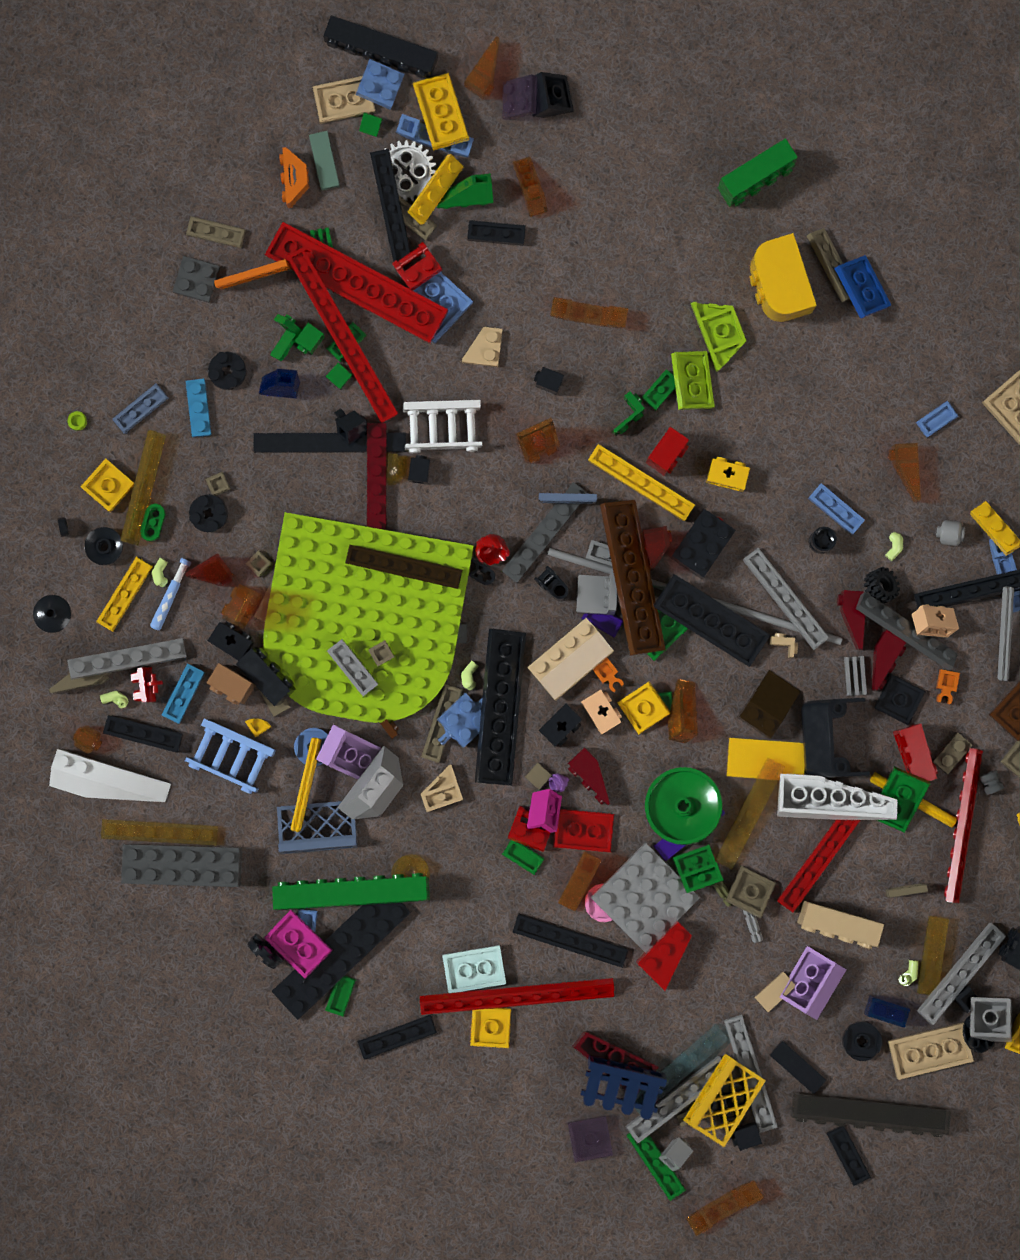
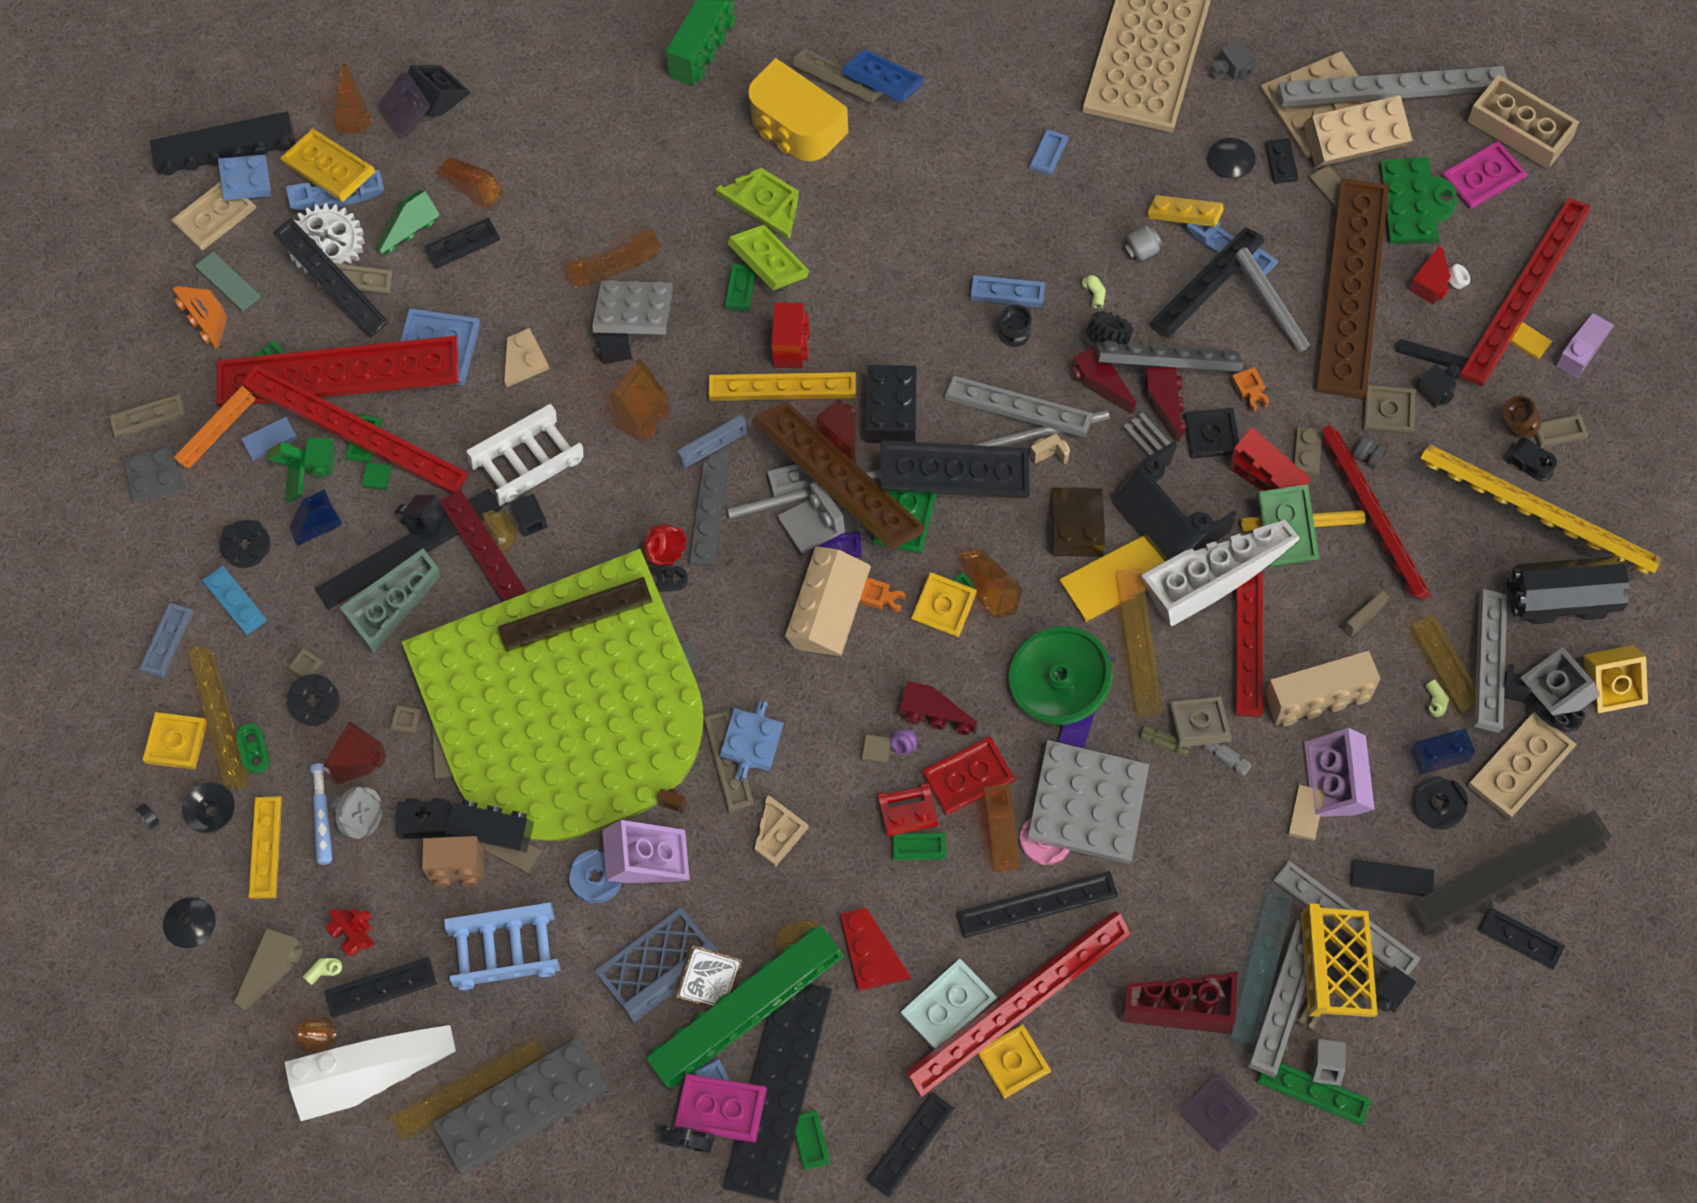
camera: 30 degrees left, 20 degrees down
lime tile [67,411,87,431] -> none
light grey plate [67,638,187,680] -> none
yellowish green arm [152,558,168,587] -> none
dark azure plate [162,664,205,724] -> none
clear orange slope [221,584,262,629] -> none
yellow tile [245,718,272,737] -> none
yellow axle [290,737,322,832] -> none
light grey plate [327,639,378,696] -> none
light grey wedge [337,746,403,819] -> none
green tile [359,112,383,137] -> none
dark tan plate [368,640,395,666] -> none
red plate [392,242,442,291] -> none
yellow plate [407,154,464,225] -> none
yellowish green arm [461,661,479,690] -> none
black plate [475,628,526,786] -> none
dark pink panel [527,789,562,833] -> none
black piece [534,566,569,601] -> none
black brick [538,704,582,747] -> none
dark blue fence [580,1055,667,1120] -> none
light nougat brick [581,690,622,735] -> none
green bracket [612,391,645,435] -> none
red wedge [636,921,692,991] -> none
green slope [673,845,723,893] -> none
clear orange slope [686,1180,764,1236] -> none
yellow brick [706,457,750,492] -> none
clear orange slope [889,443,921,502] -> none
light nougat brick [912,604,959,637] -> none
none -> medium blue tile [241,417,297,460]
none -> light grey tile [330,786,382,839]
none -> sand green wedge [340,548,441,653]
none -> light grey plate [592,280,673,335]
none -> tile [674,944,743,1008]
none -> red wing [840,908,911,992]

